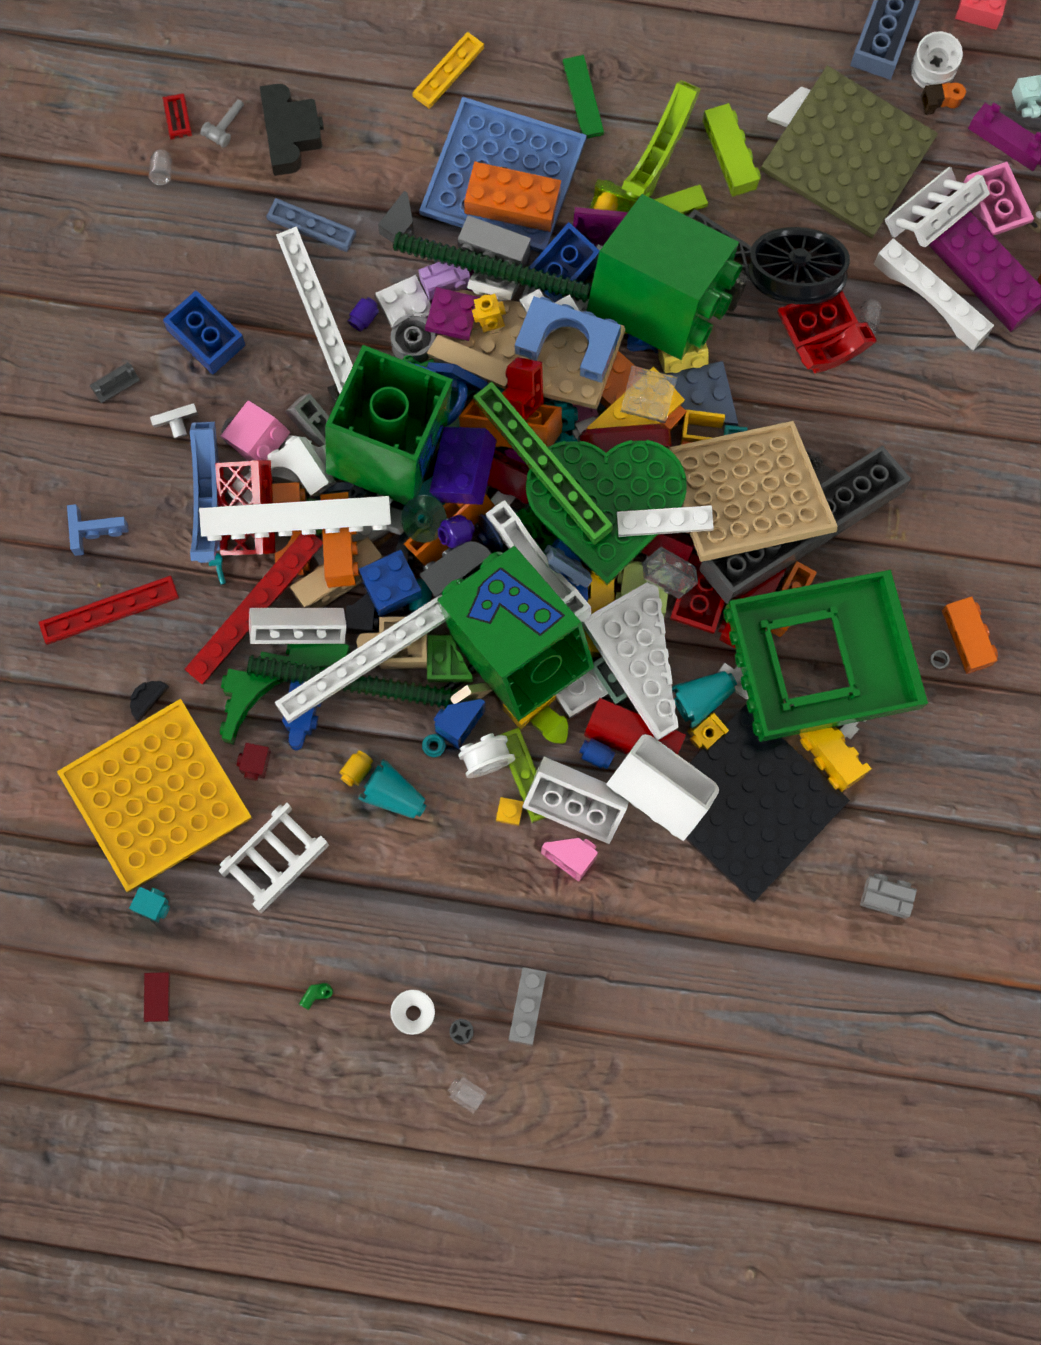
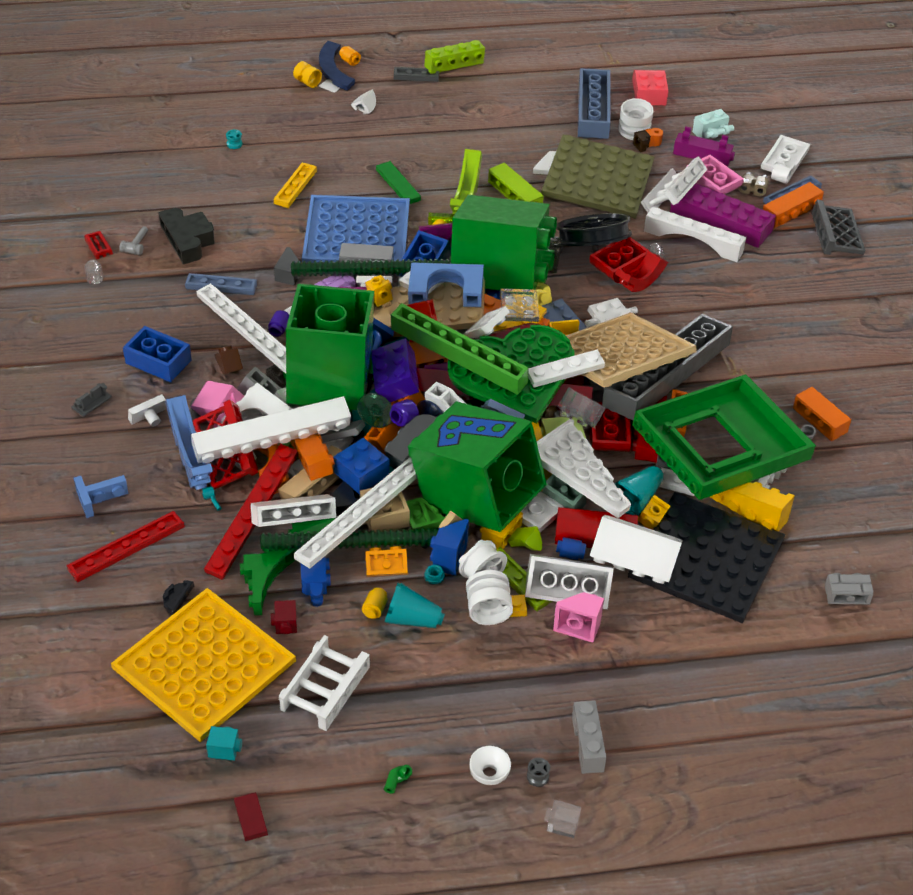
camera: 15 degrees left, 30 degrees down
orange brick [464,161,561,232] -> none
none -> reddish brown slope [214,345,243,374]
none -> light orange bracket [365,546,408,577]
none -> white plate [463,306,509,339]
none -> white wheel [466,570,513,625]
none -> white plate [585,298,638,328]

